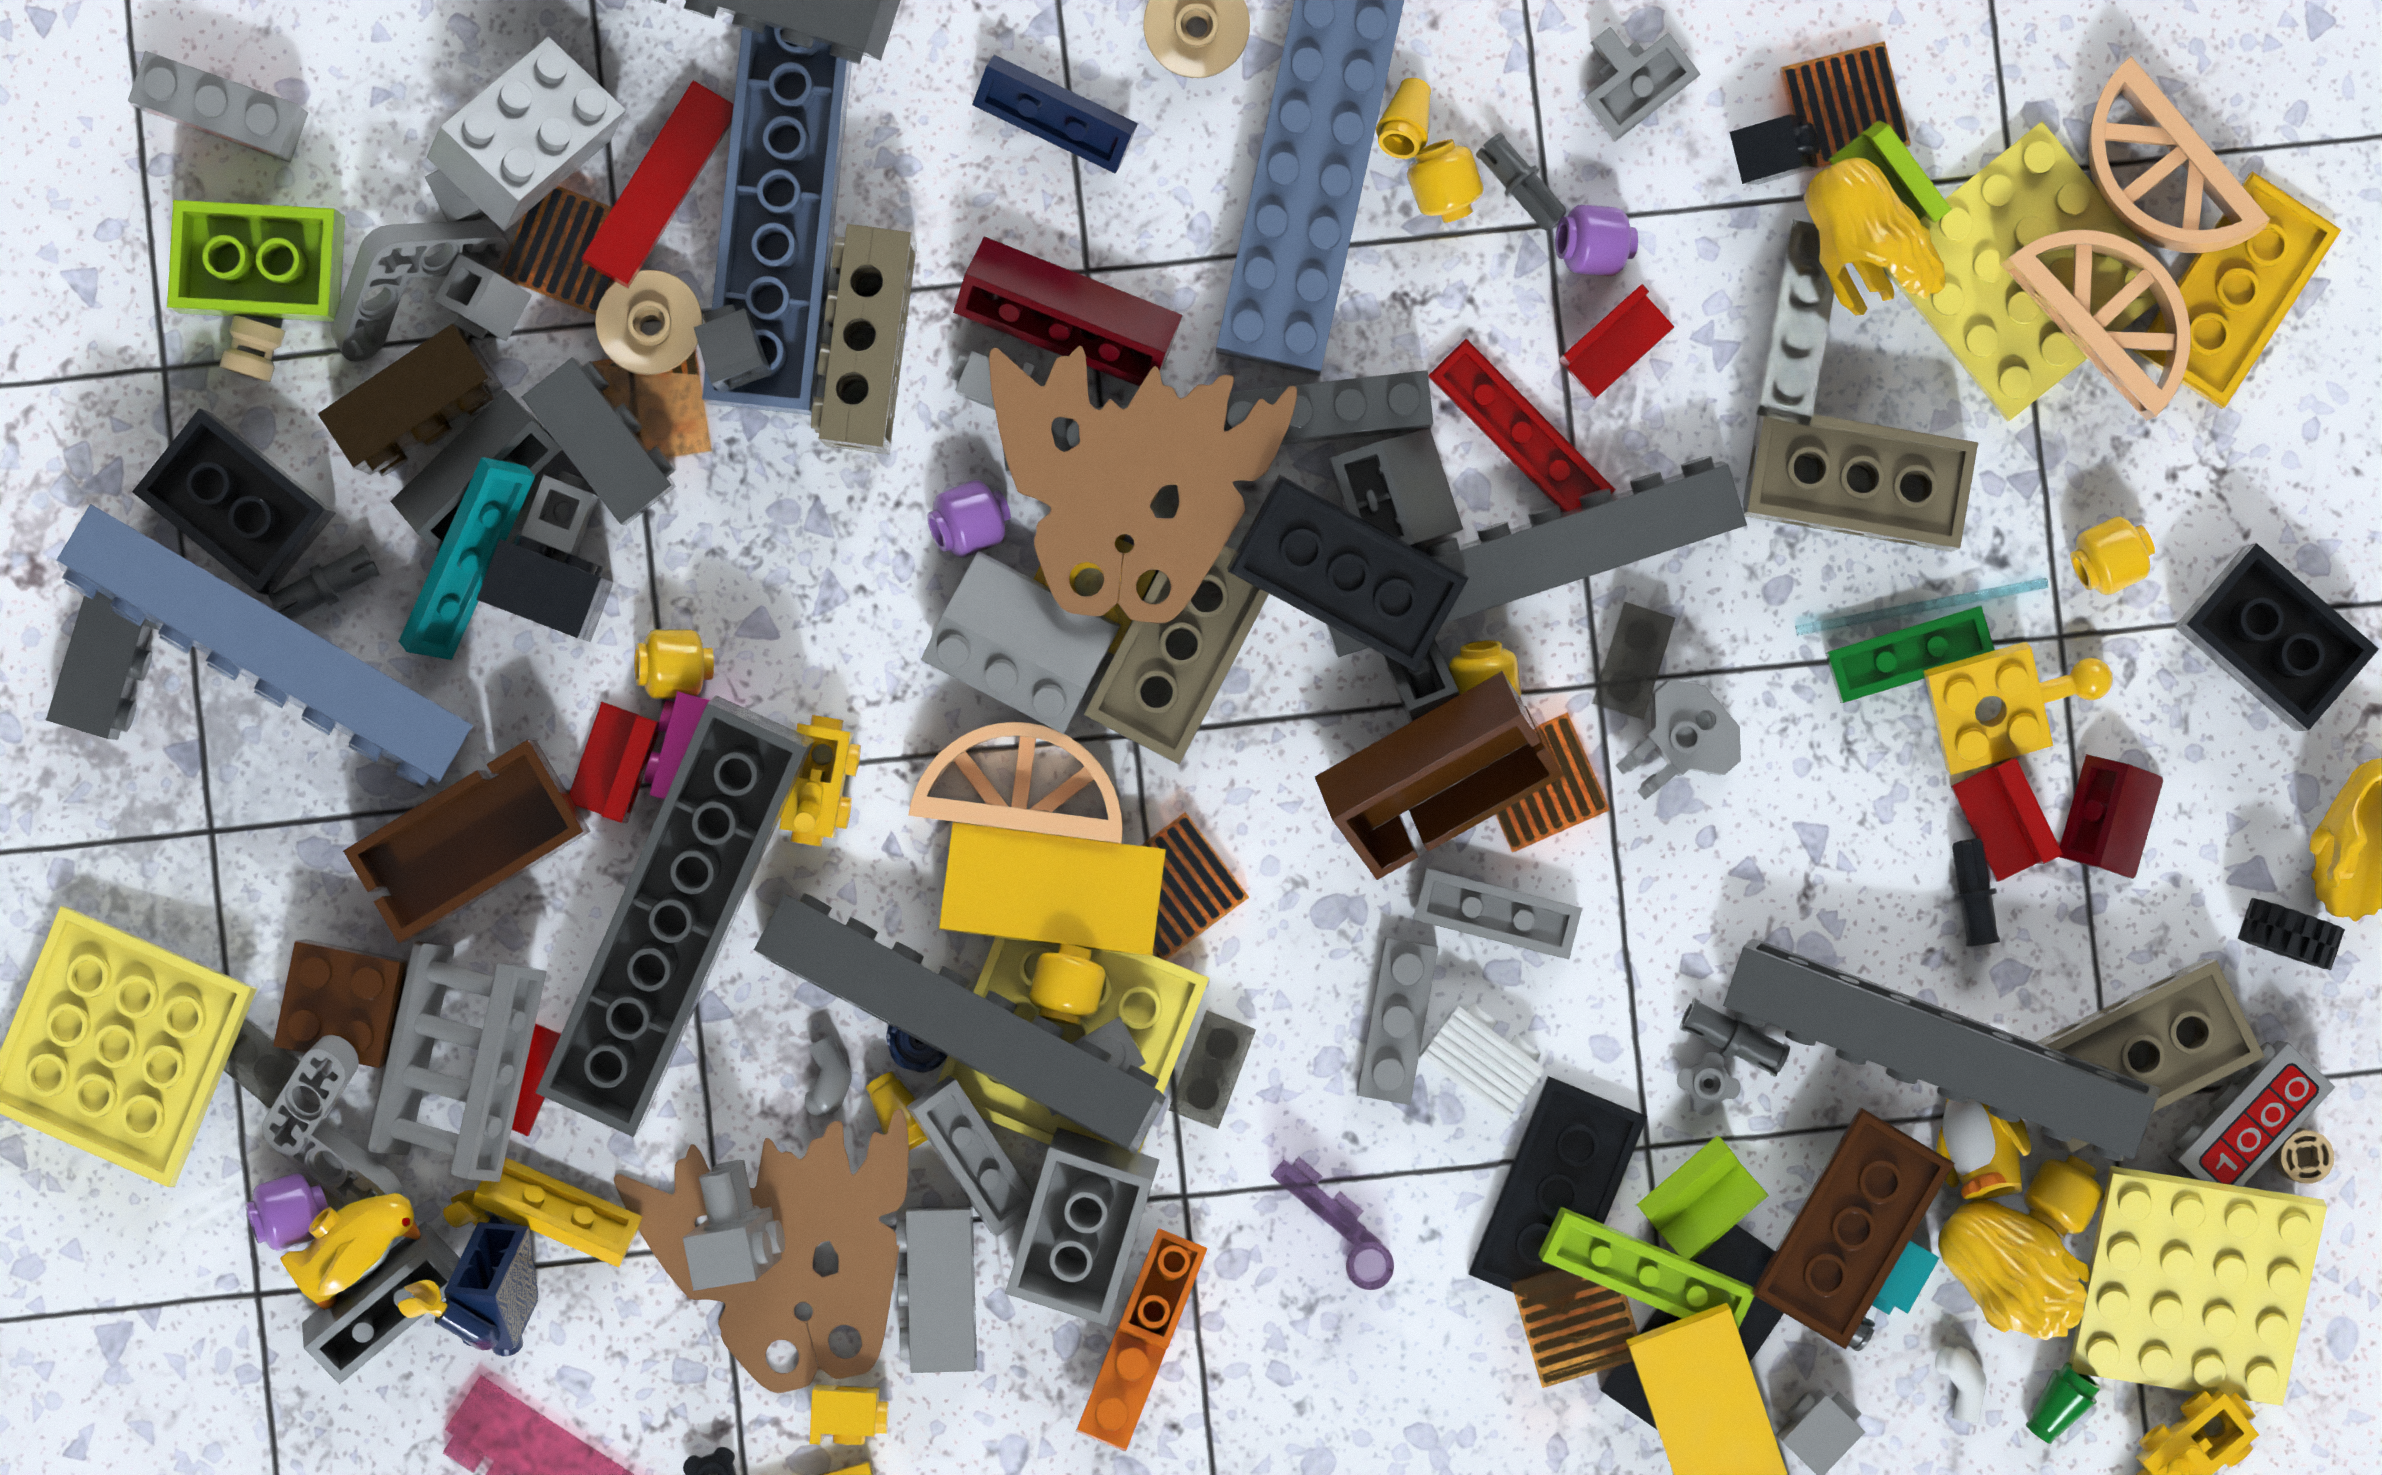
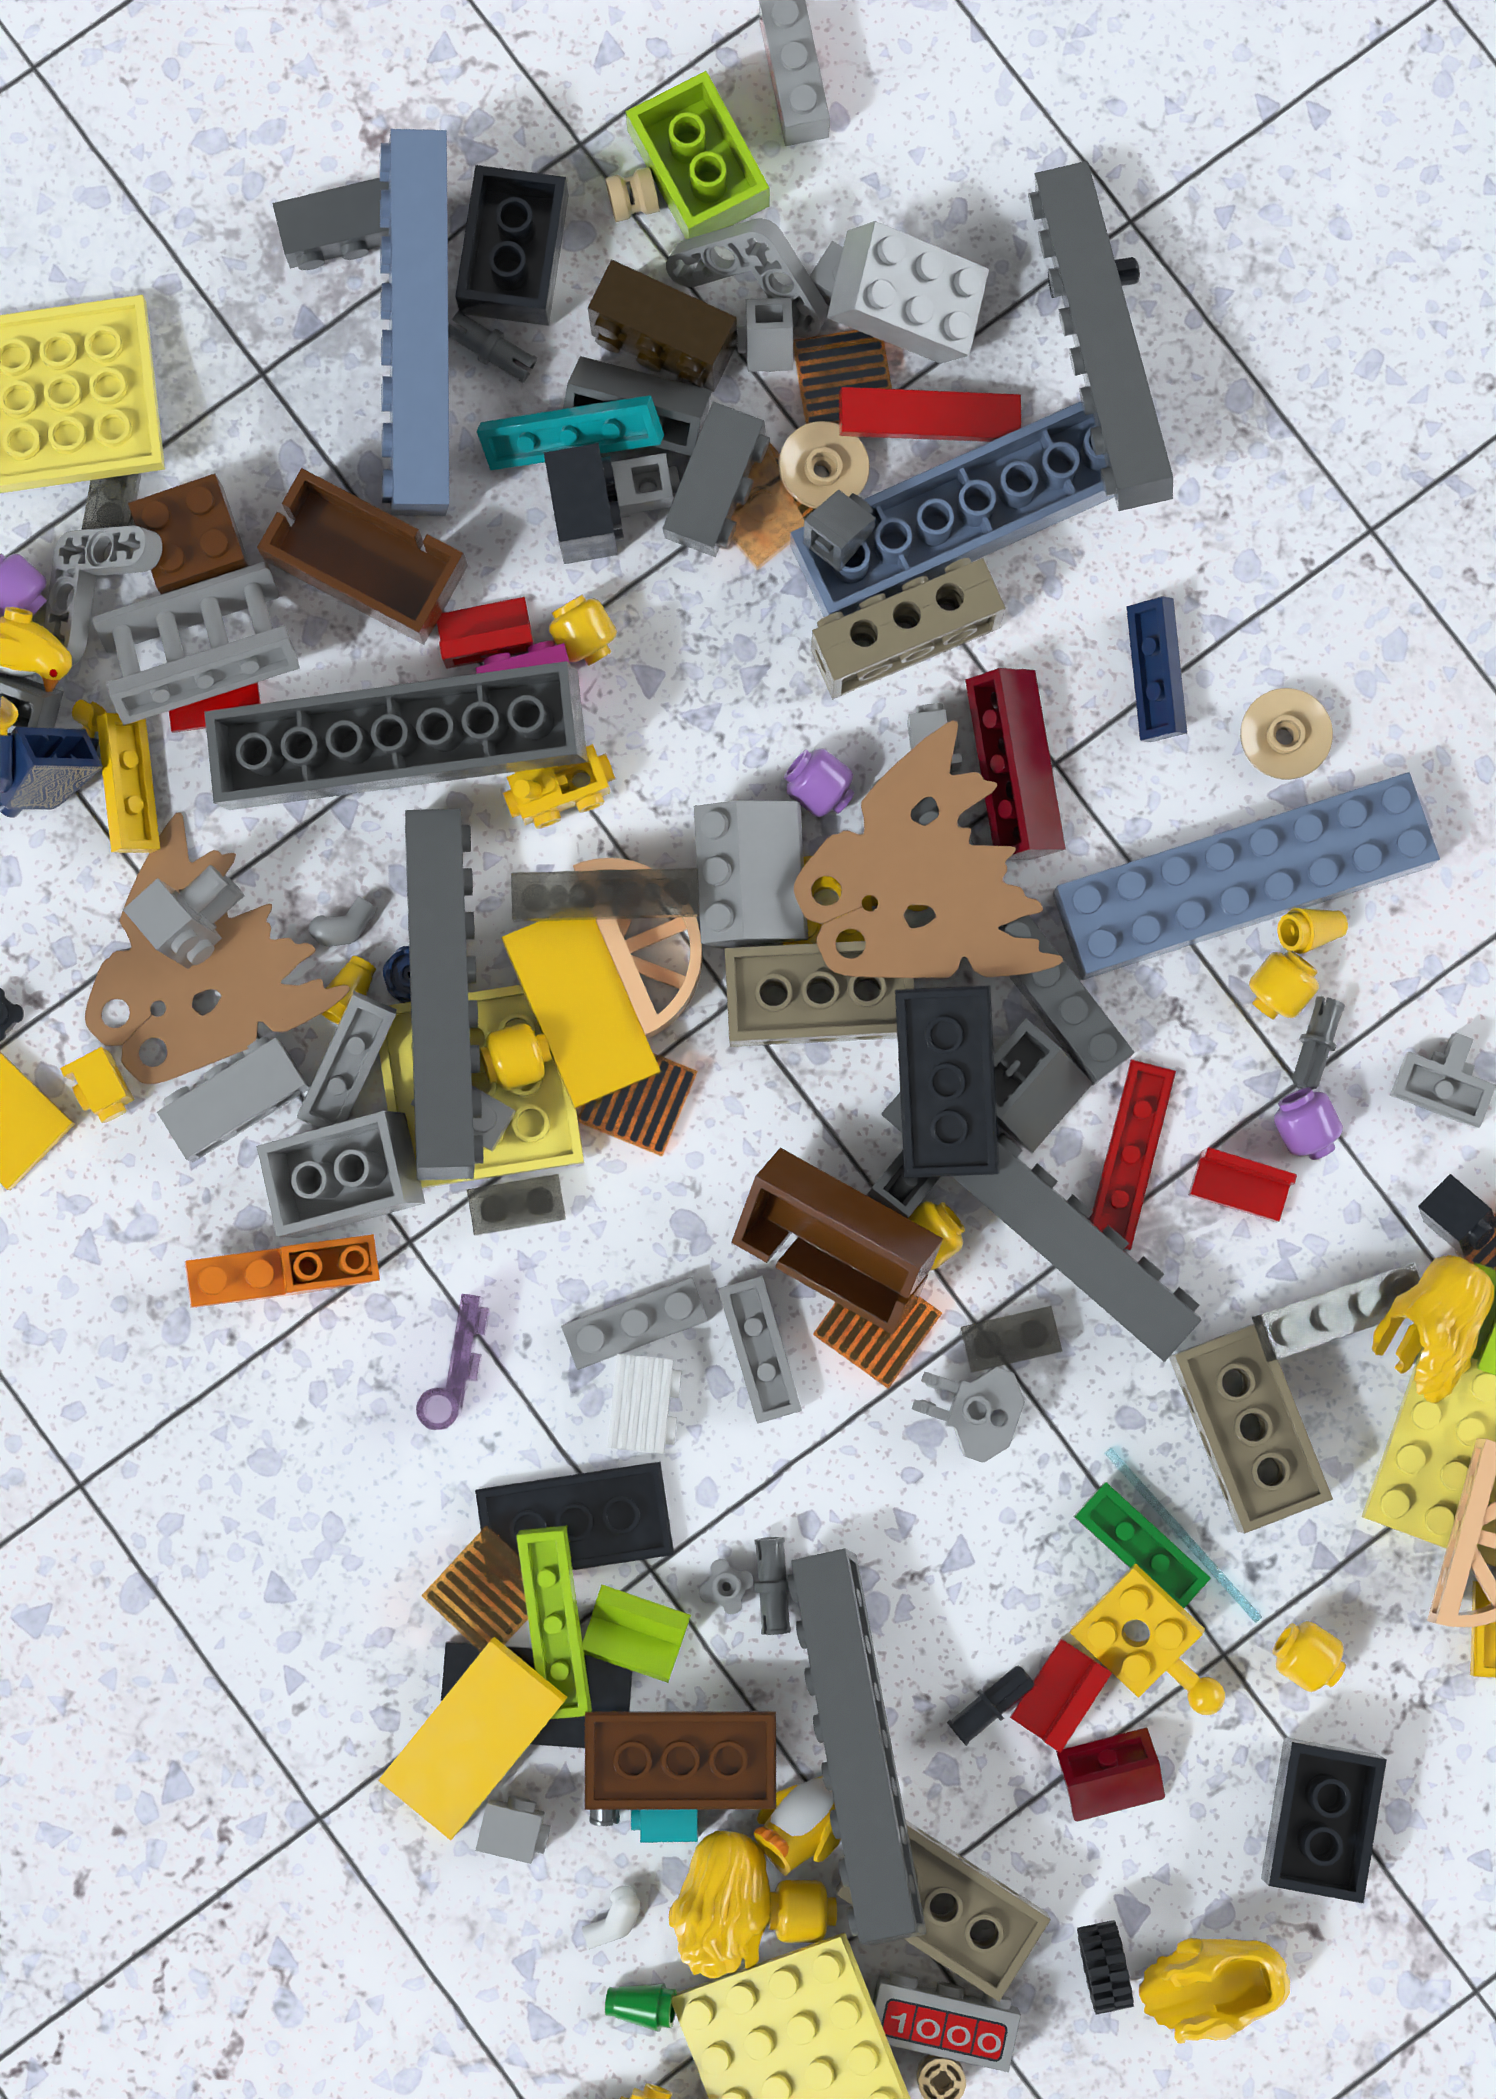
camera: 55 degrees right, 5 degrees down
none -> clear smoke plate [511,868,700,922]

